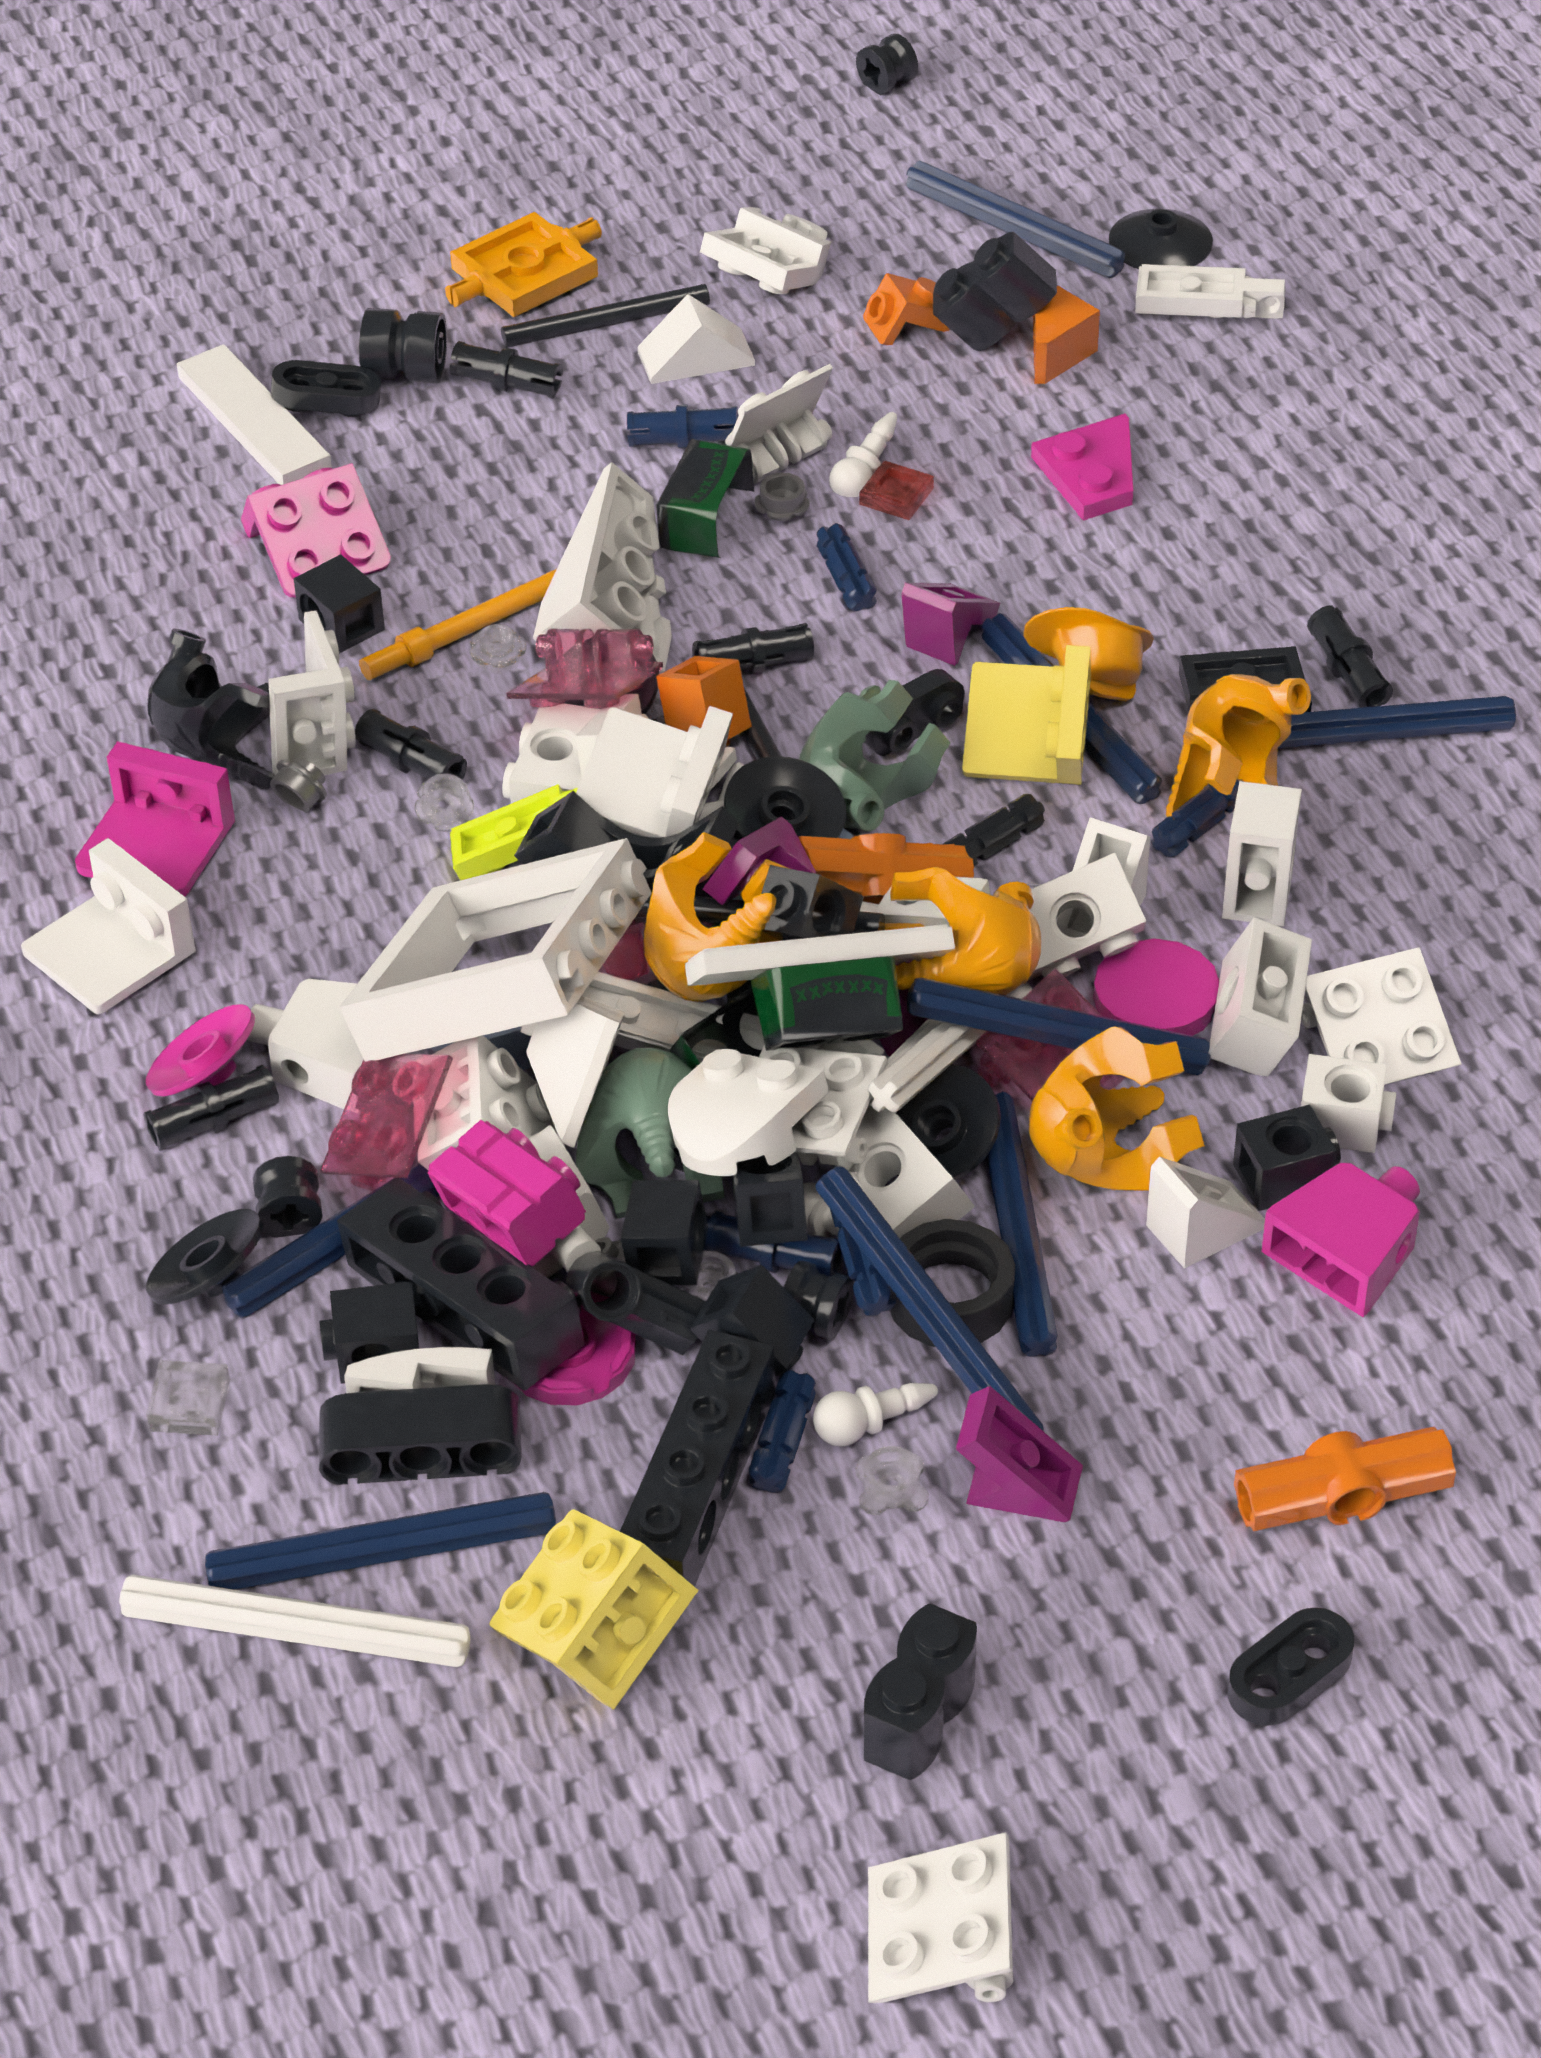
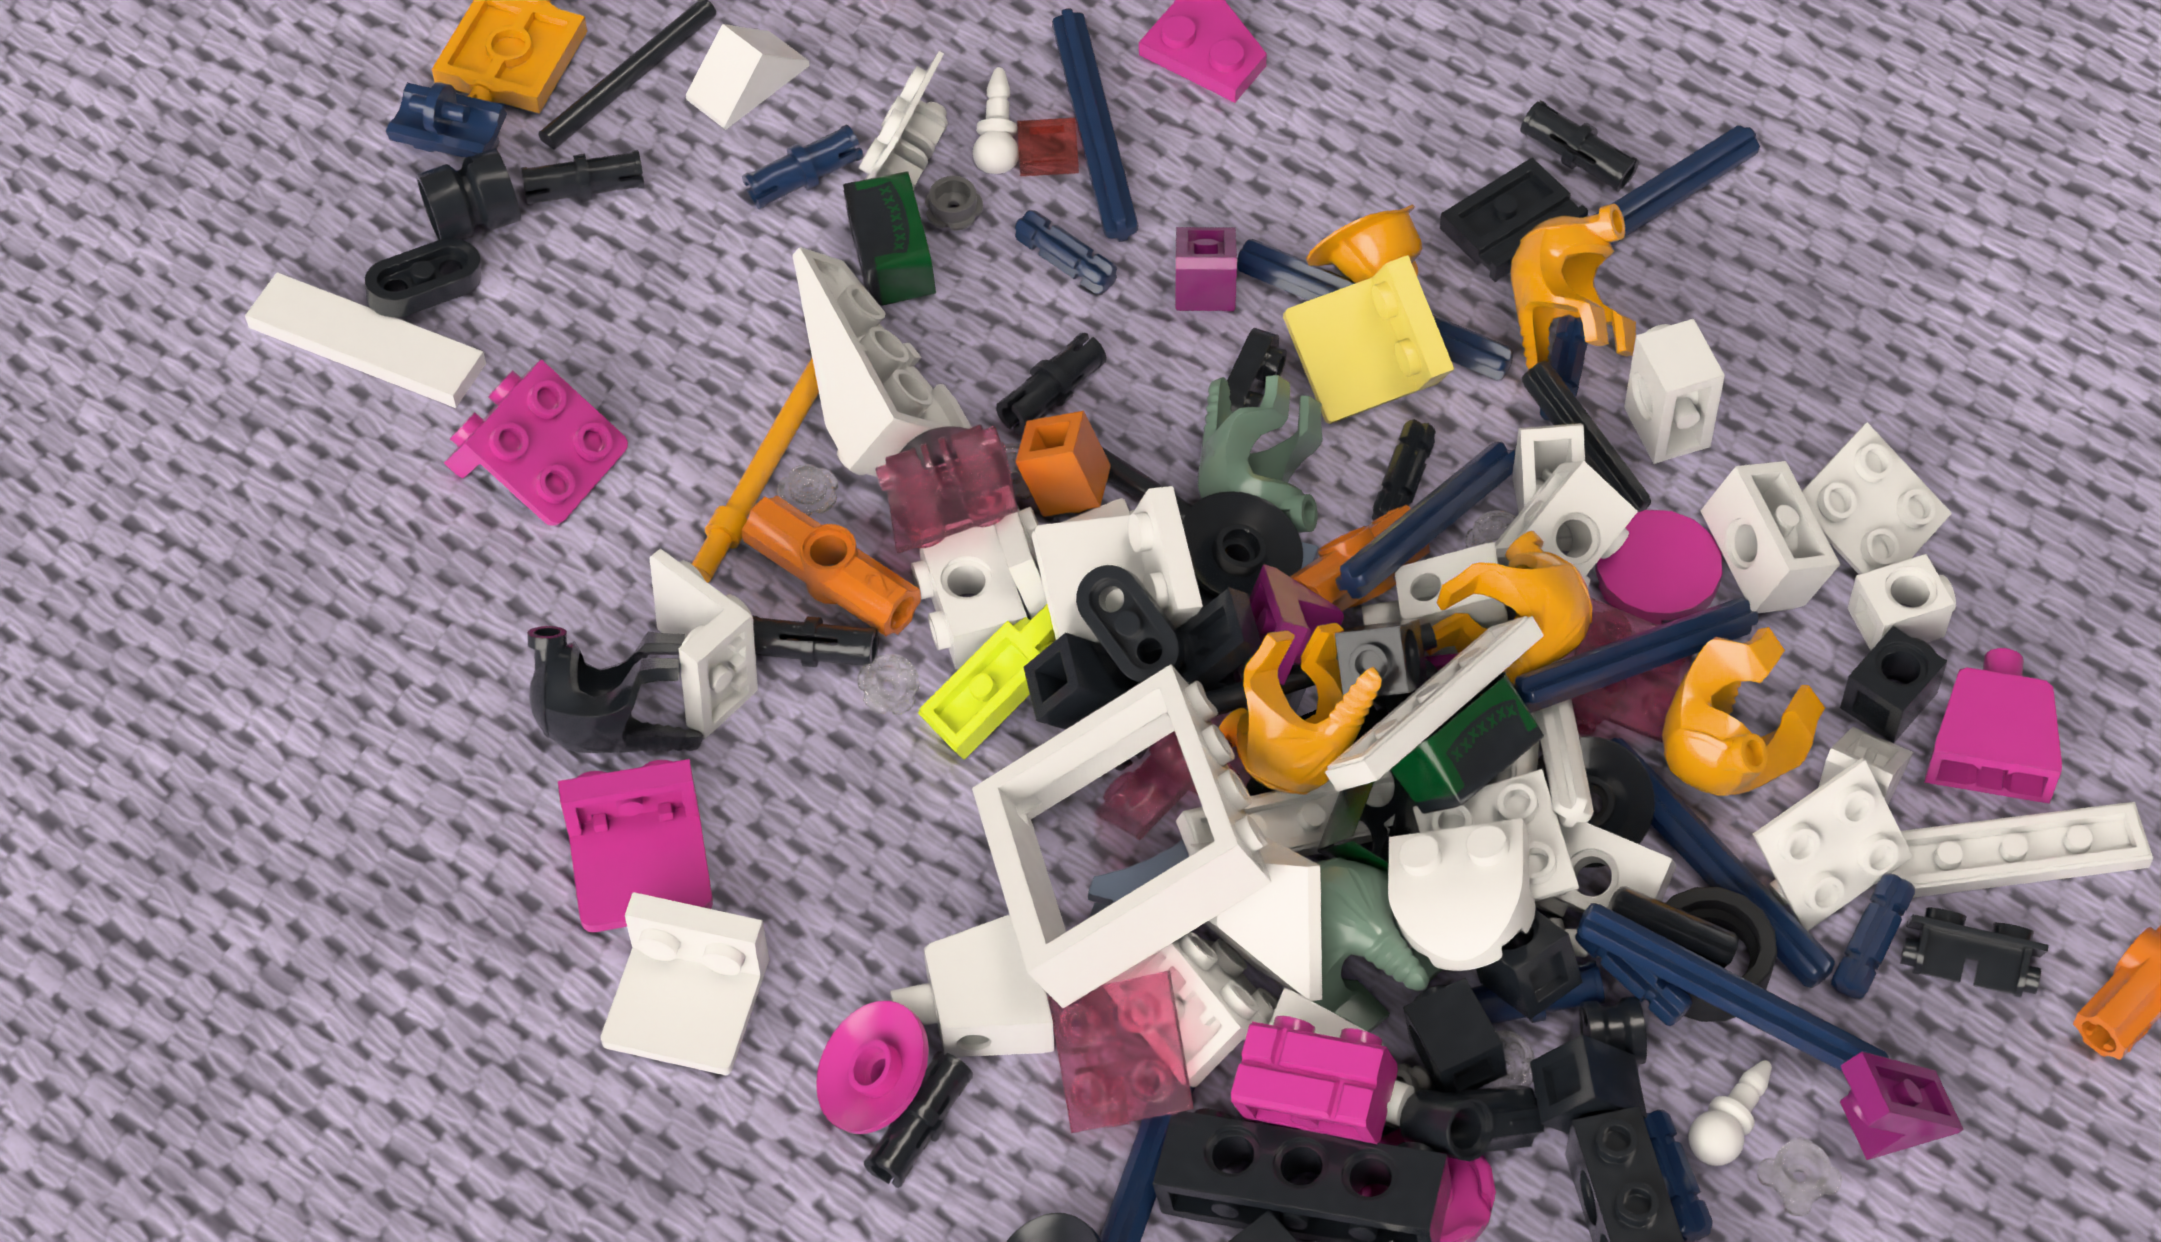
camera: 30 degrees left, 10 degrees up
black wheel [253,1156,323,1238] -> none
flat silver plate [270,758,327,813] -> none
black brick [293,554,385,654] -> none
none -> dark blue hips [386,82,507,158]
none -> orange piece [741,495,921,636]
none -> dark blue axle [1052,8,1139,242]
none -> black plate [1076,565,1185,683]
none -> dark blue axle [1336,442,1516,599]
none -> black axle [1522,361,1651,512]
none -> black axle [1607,886,1739,968]
none -> white hinge [1753,758,1913,931]
none -> dark blue axle [1831,873,1915,1000]
none -> white tile [1891,802,2153,898]
none -> black hinge [1900,907,2049,998]

